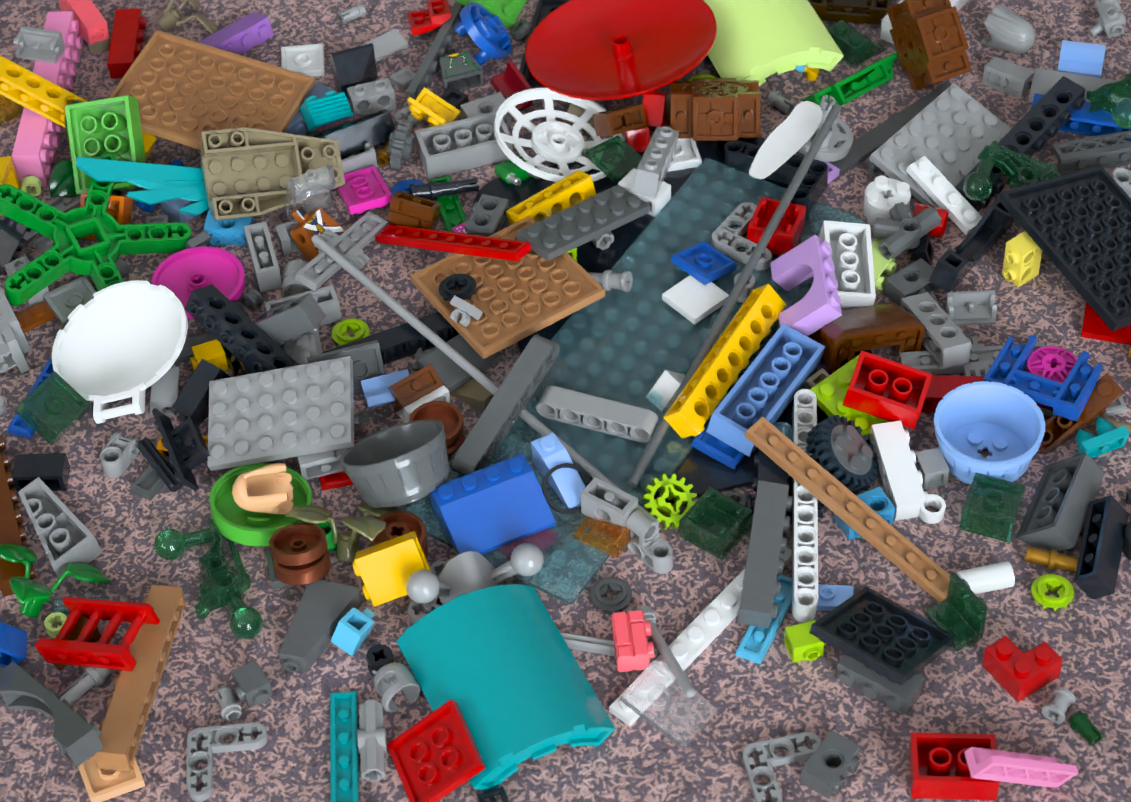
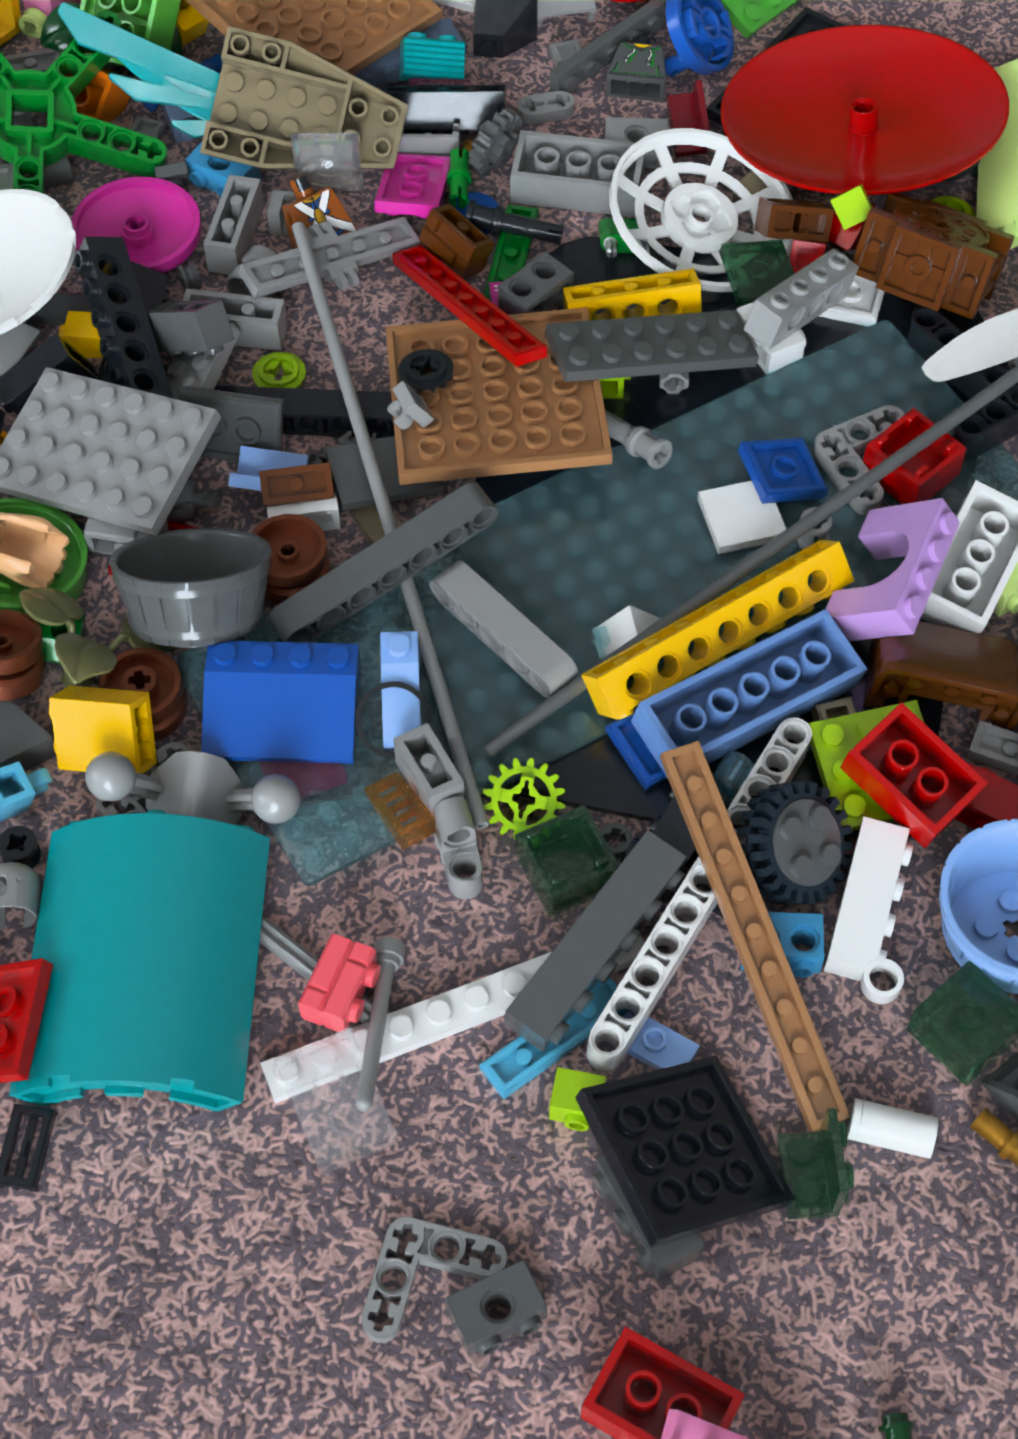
camera: 25 degrees right, 10 degrees up
light grey brick [347,78,396,119] -> none
yellow bracket [407,87,461,127] -> none
black plate [440,87,469,110] -> none
dark grey tile [511,20,531,41] -> none
dark grey gear [590,577,632,614] -> none
light grey brick [915,447,949,490] -> none
red brick [982,636,1063,703] -> none
lime gear [1031,574,1074,611] -> none
light grey bush [1041,687,1076,724] -> none
none -> green pin [446,148,472,209]
none -> lime tile [830,184,873,230]

